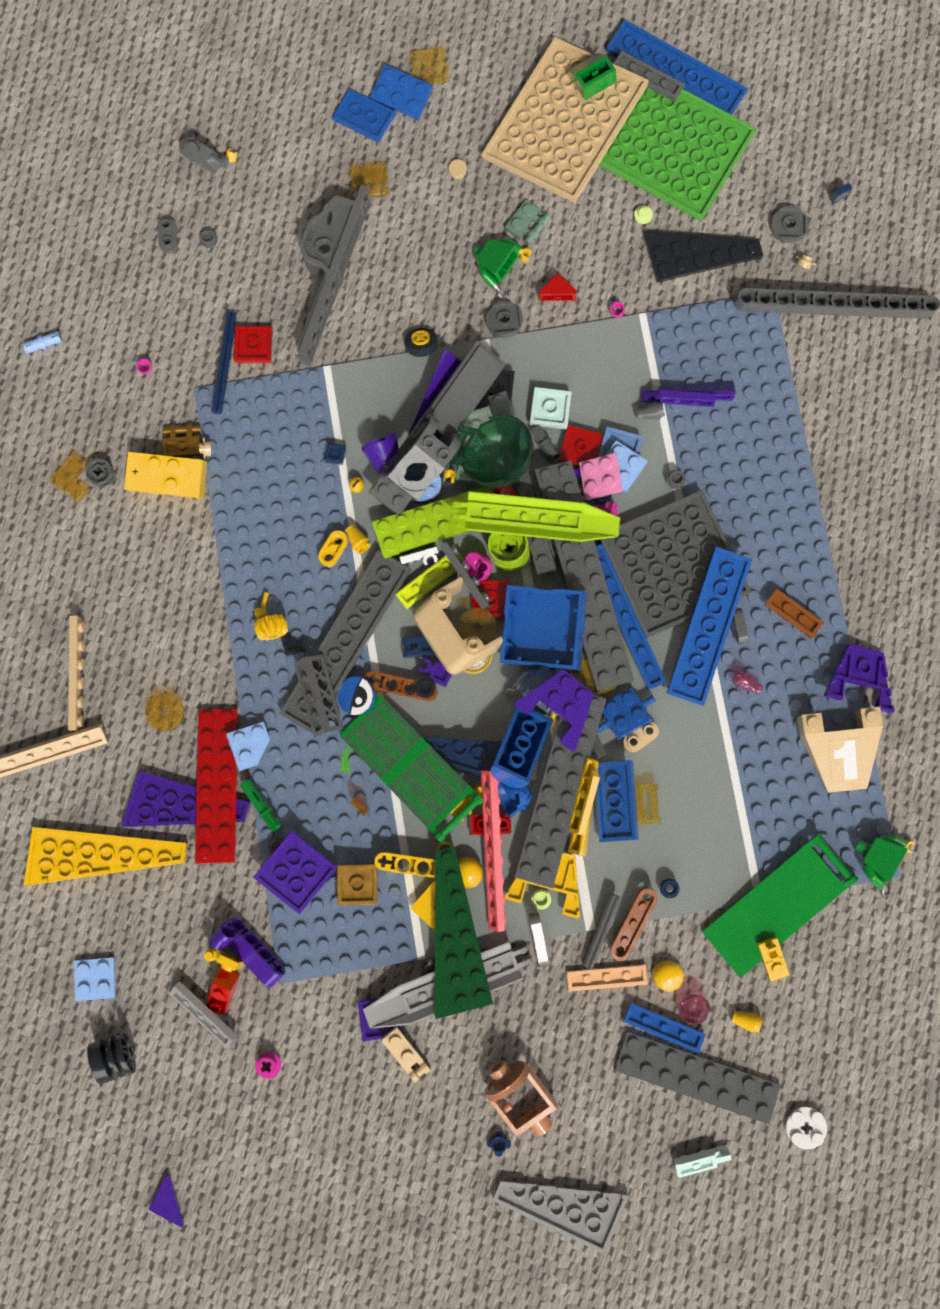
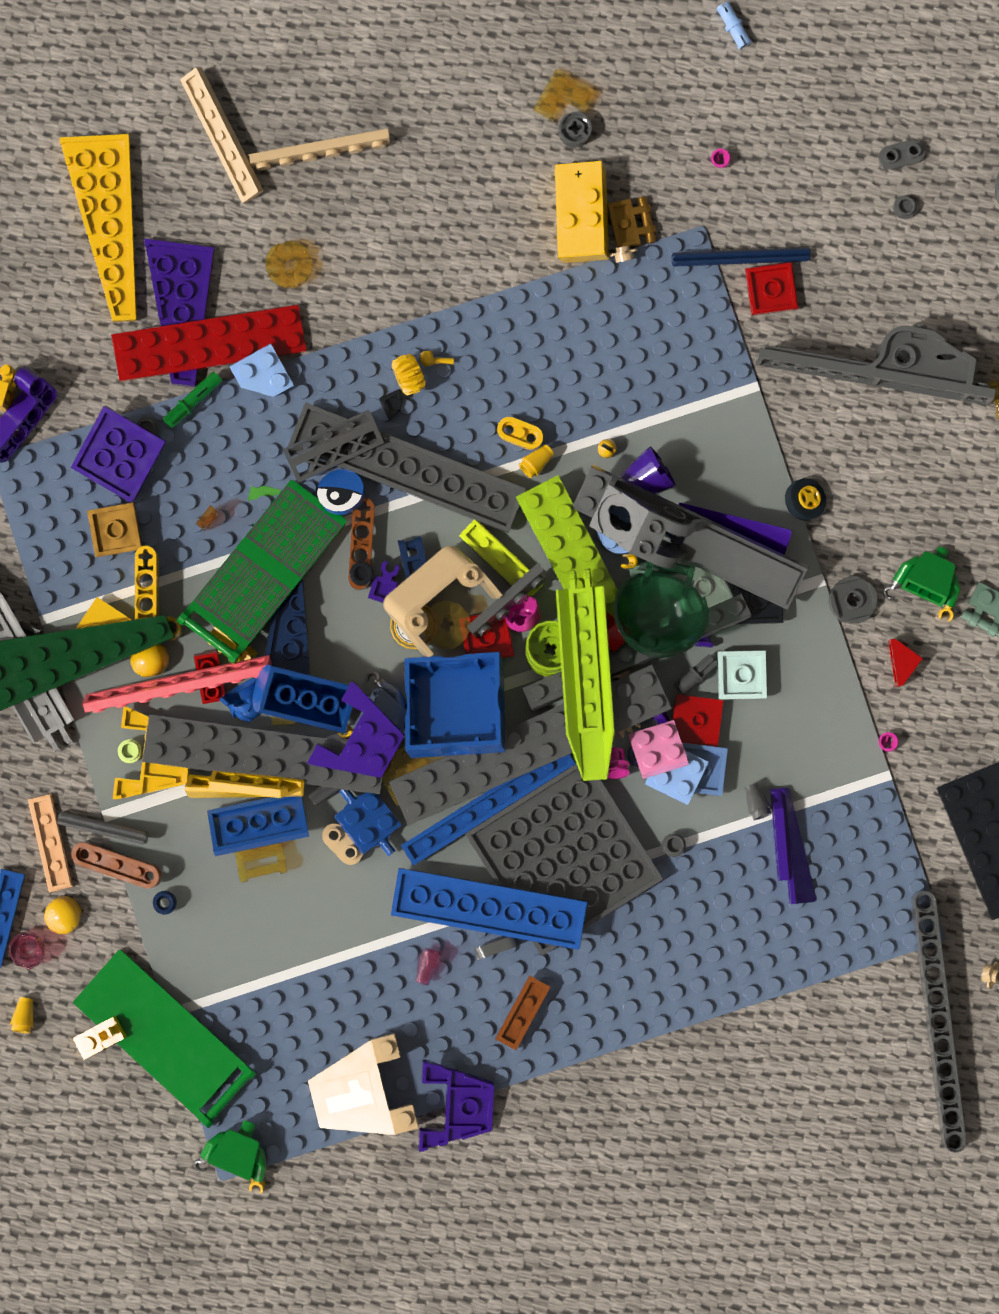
camera: 75 degrees right, 5 degrees up
dark blue tile [324,443,347,465] -> none
plate [399,543,438,565] -> none
beam [529,911,549,968] -> none

